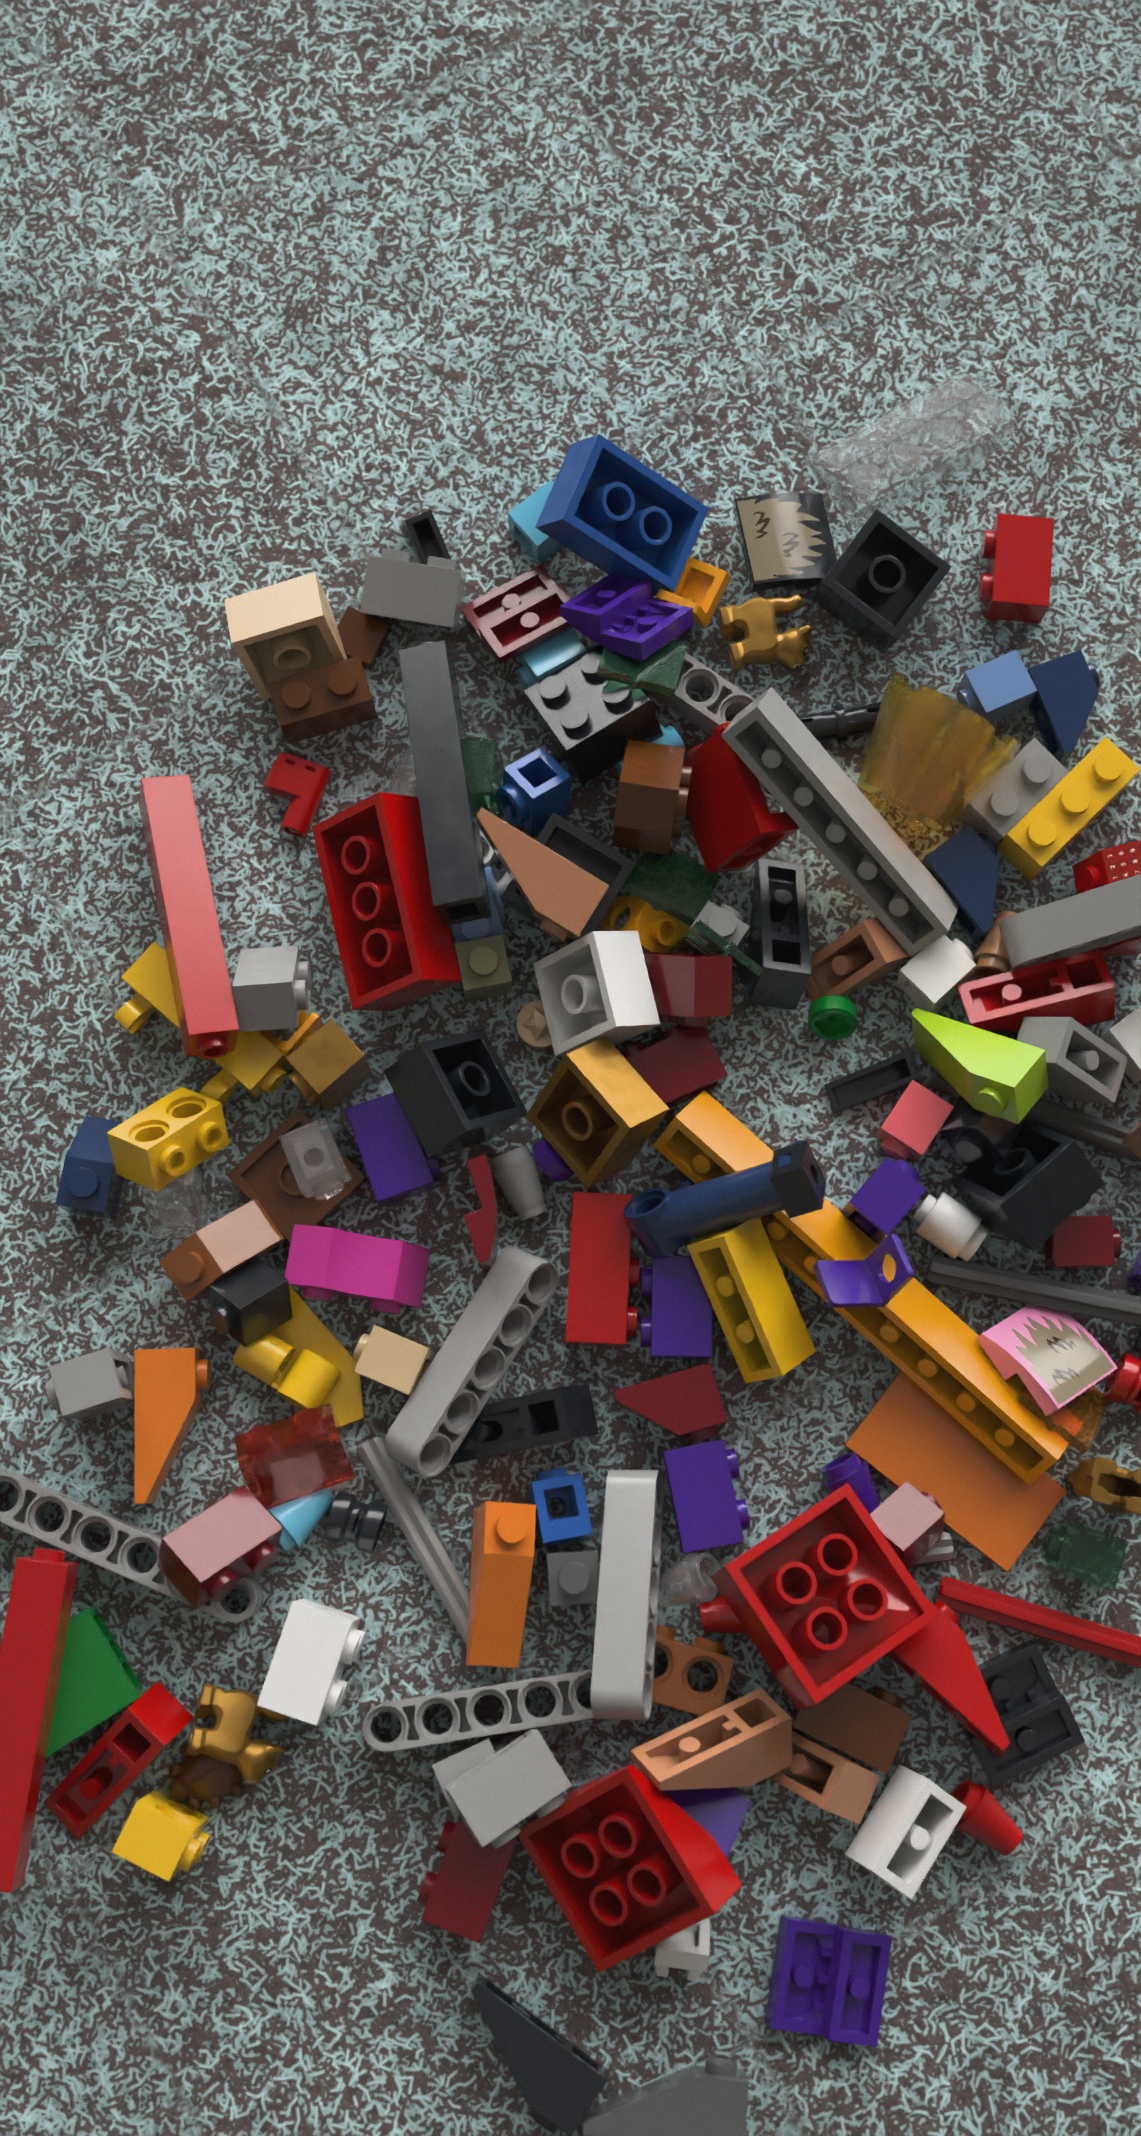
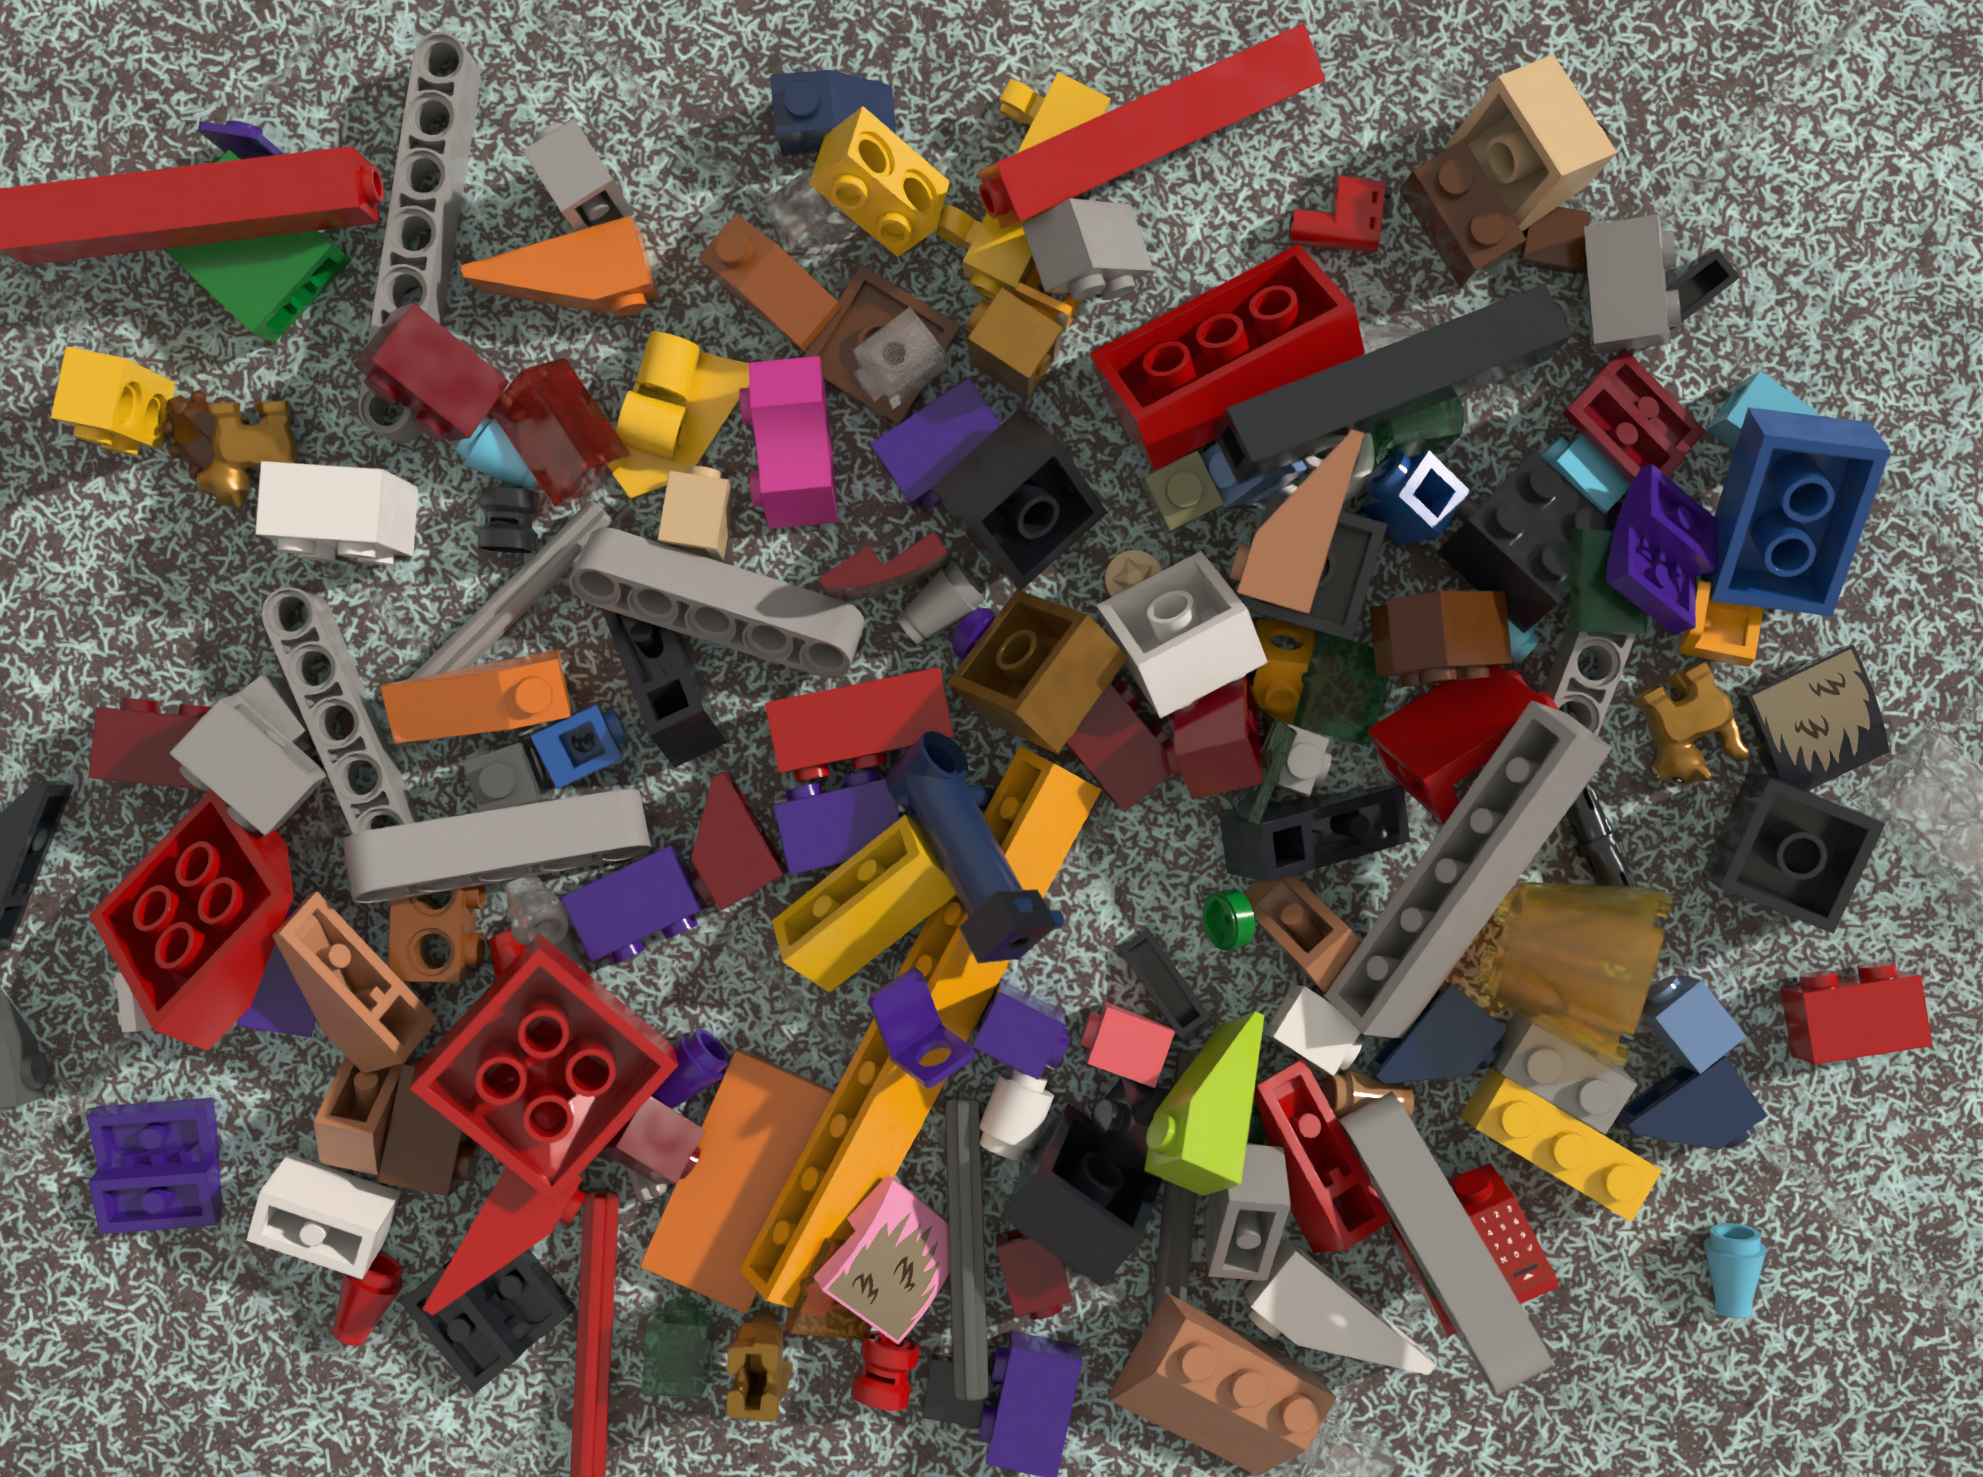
camera: 80 degrees right, 10 degrees up
red slope [43,1681,194,1840] -> none
black brick [209,1258,293,1347] -> none

